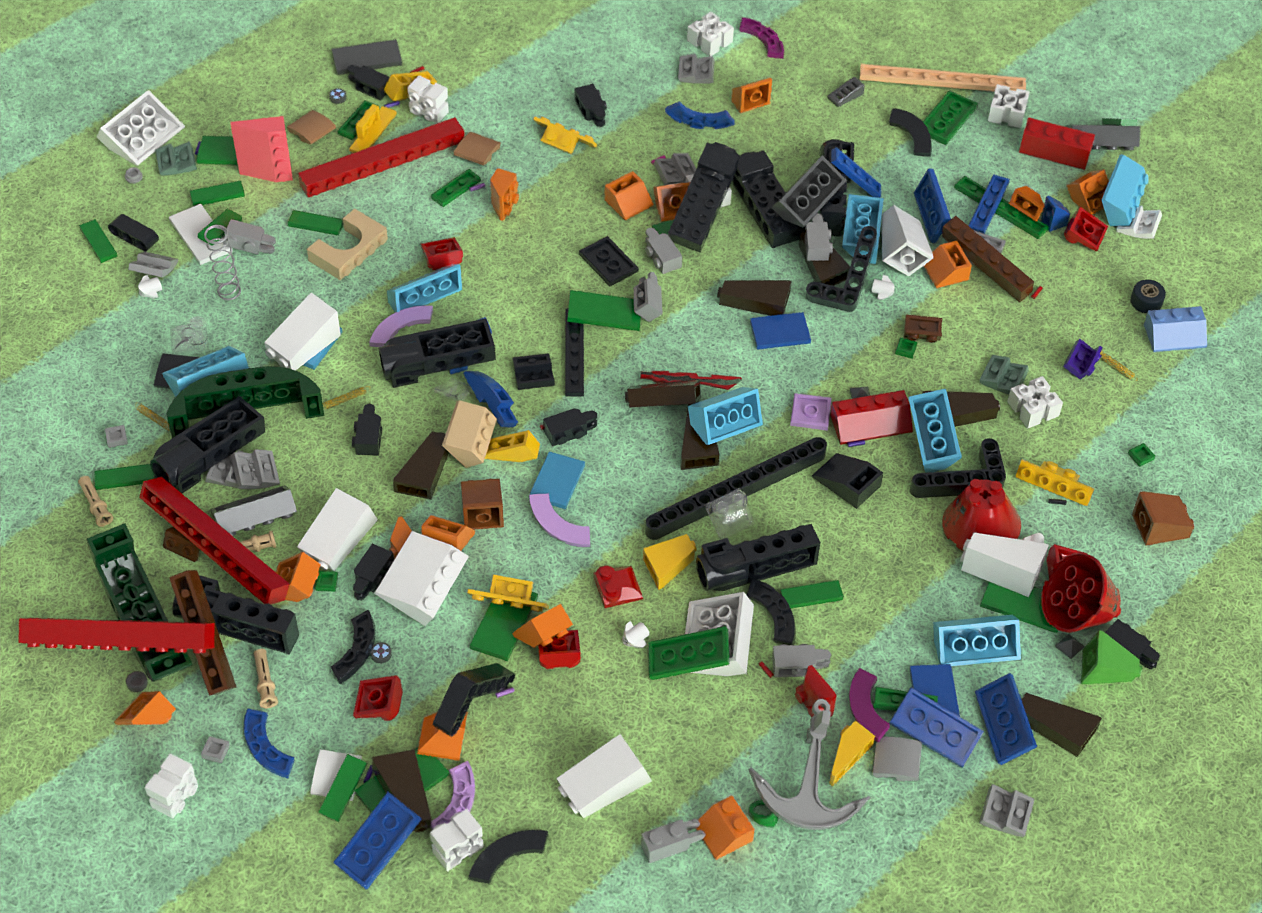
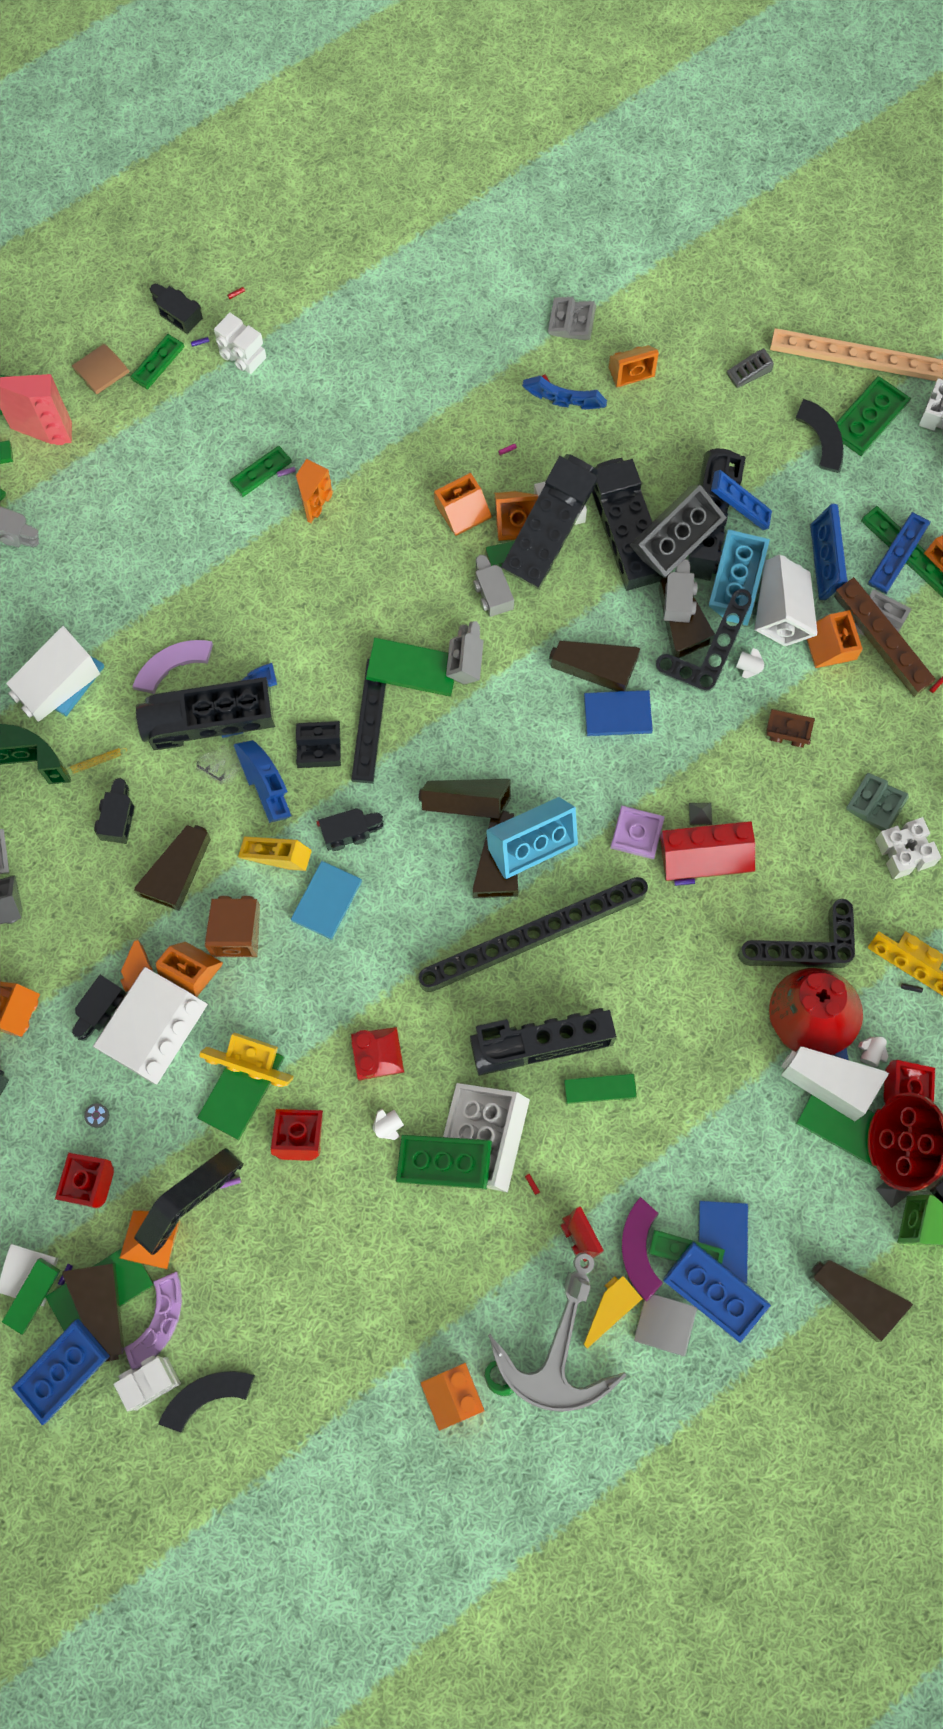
camera: 10 degrees right, 20 degrees up
green tile [288,210,344,236] -> none
white slope [297,488,378,571] -> none
red brick [298,117,464,198] -> none
tan arch [307,209,388,280] -> none
green tile [315,571,339,592] -> none
dark grey tile [329,88,346,104] -> none
black tile [331,610,376,684] -> none
dark grey tile [332,39,402,75] -> none
yellow bracket [349,104,397,153] -> none
yellow slope [384,71,437,101] -> none
medium azure slope [387,264,462,313] -> none
red slope [421,237,463,271] -> none
tan slope [442,400,497,468] -> none
medium nougat slope [453,132,501,166] -> none
orange slope [512,604,573,648] -> none
lavender tile [529,493,591,547] -> none
yellow bracket [533,116,597,154] -> none
white slope [557,734,652,818] -> none
black hinge [574,84,607,127] -> none
black tile [579,236,639,287] -> none
red sword [640,371,742,390] -> none
light grey hinge [641,819,706,863] -> none
yellow slope [643,534,697,590] -> none
light grey slope [654,153,696,185] -> none
white brick [687,12,734,56] -> none
clear slope [704,488,755,539] -> none
magenta tile [740,17,784,59] -> none
black tile [747,579,796,646] -> none
light grey hinge [772,644,832,677] -> none
black slope [812,453,884,509] -> none
green tile [895,337,918,359] -> none
medium azure slope [908,389,962,473] -> none
dark brown slope [922,391,1000,427] -> none
medium azure slope [933,615,1021,666] -> none
blue tile [975,673,1037,765] -> none
light grey slope [979,784,1034,837] -> none

